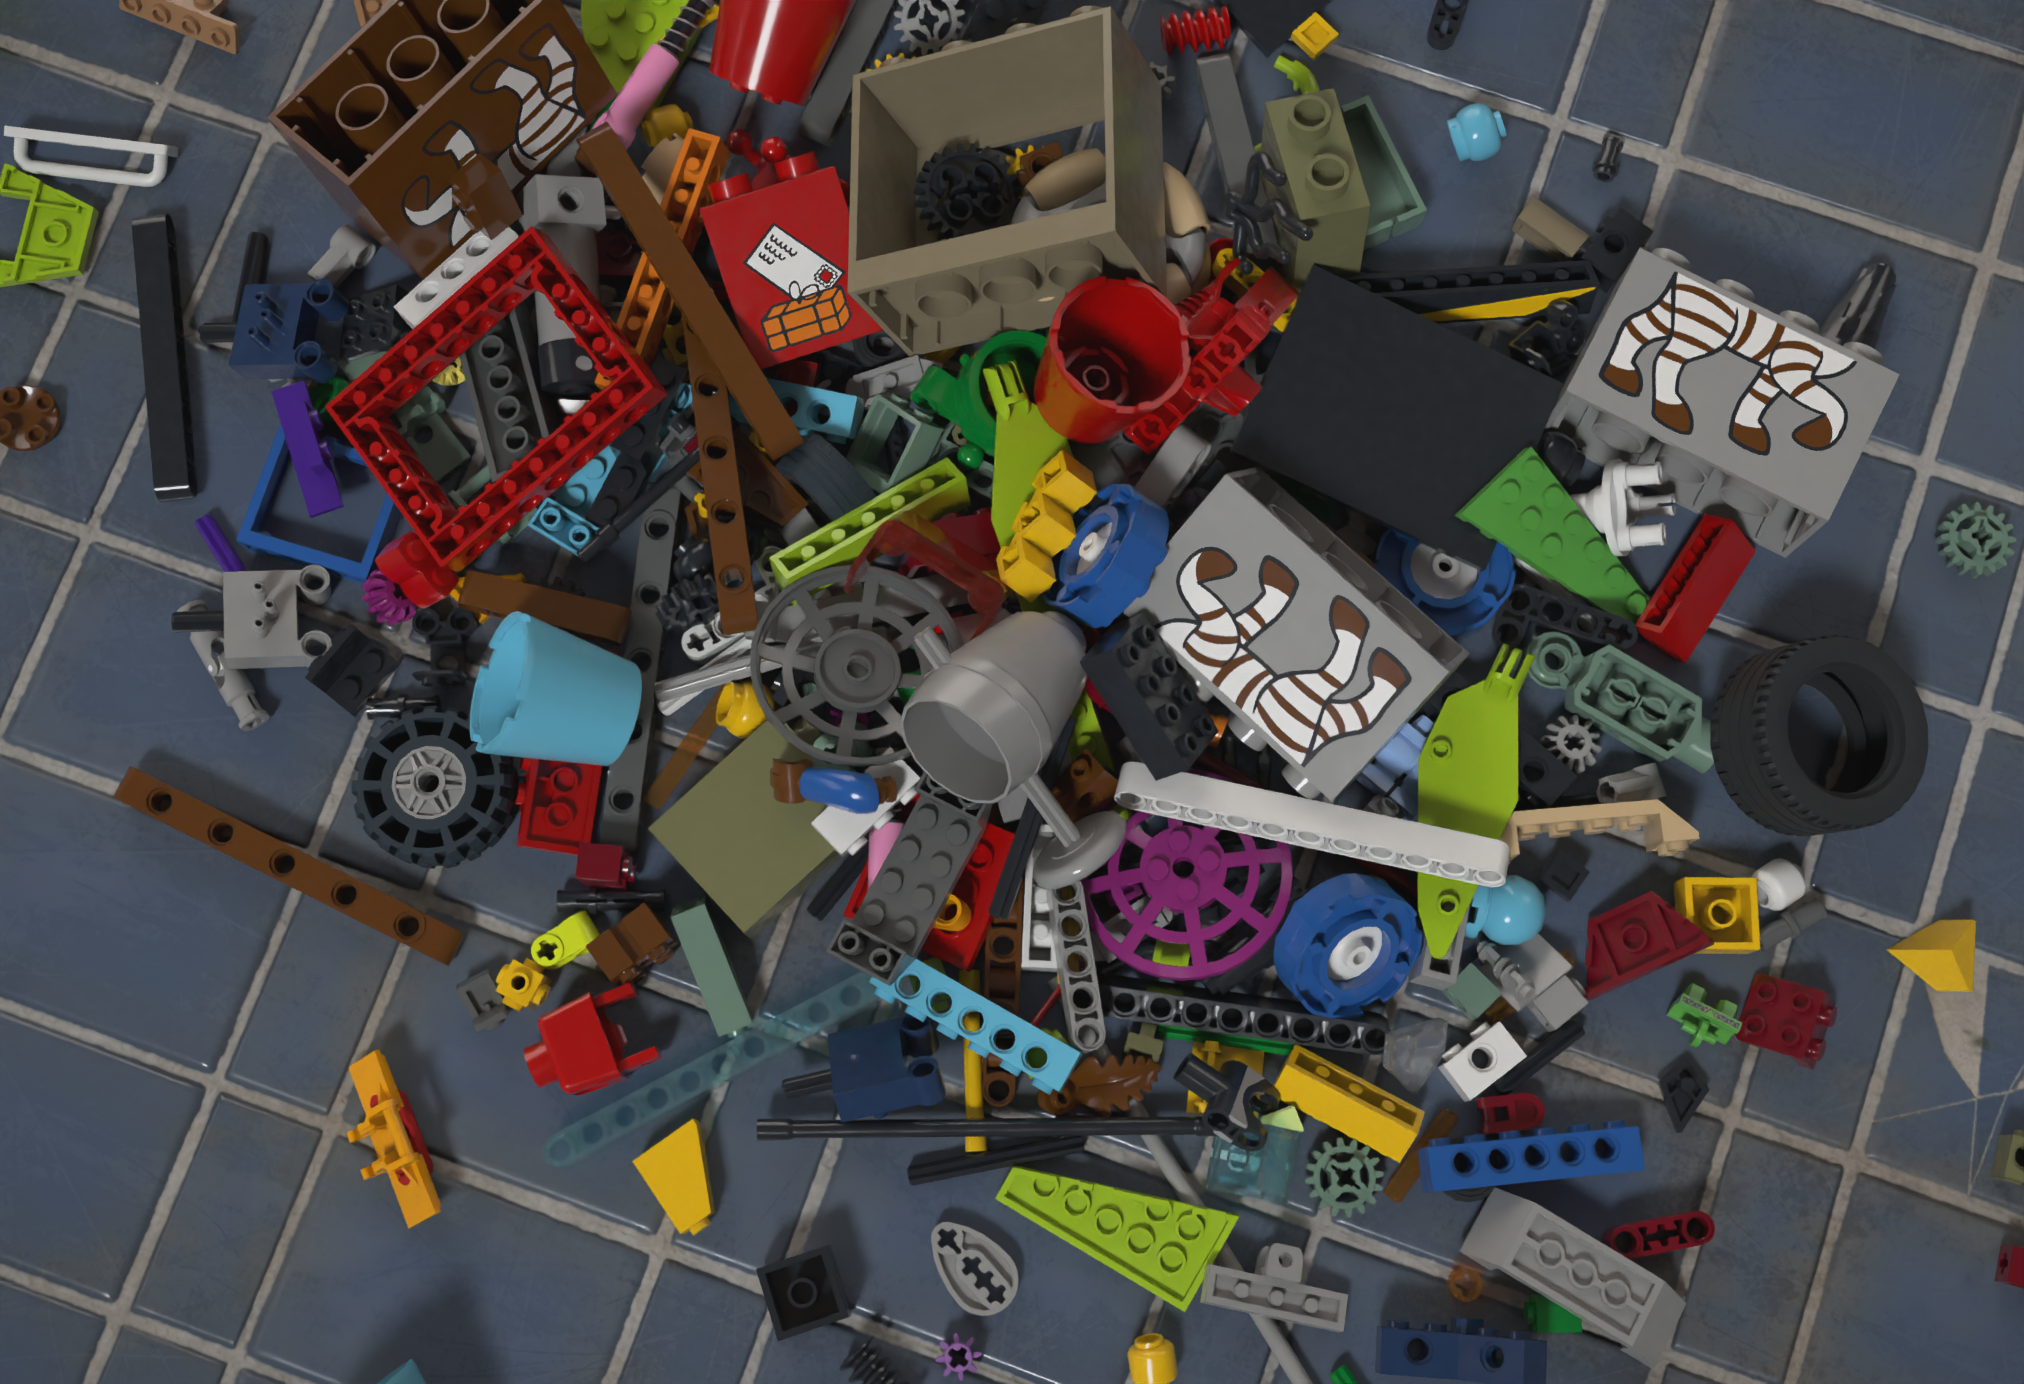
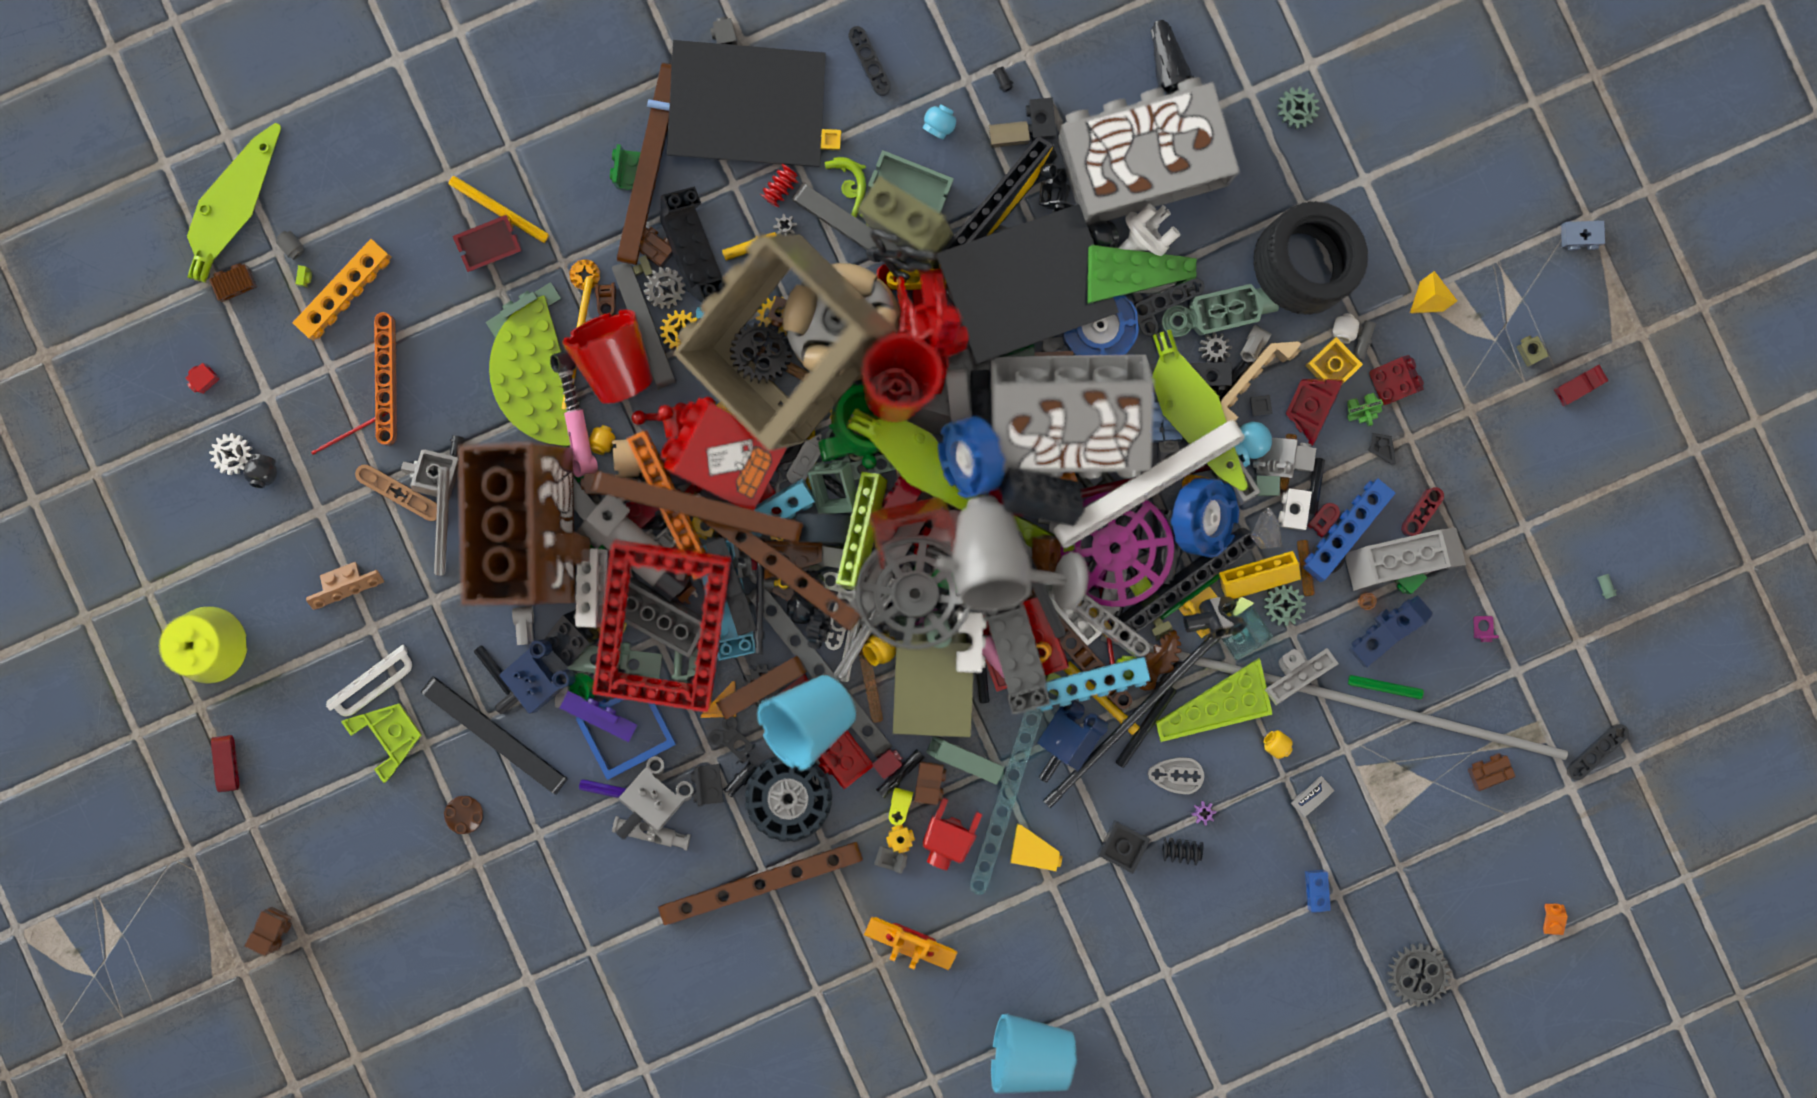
camera: 50 degrees left, 10 degrees up
magenta gear [361,569,419,626] -> none
red brick [375,531,459,609] -> none
blue piece [770,758,897,814] -> none
yellow brick [996,450,1097,602] -> none
red brick [1635,514,1756,663] -> none

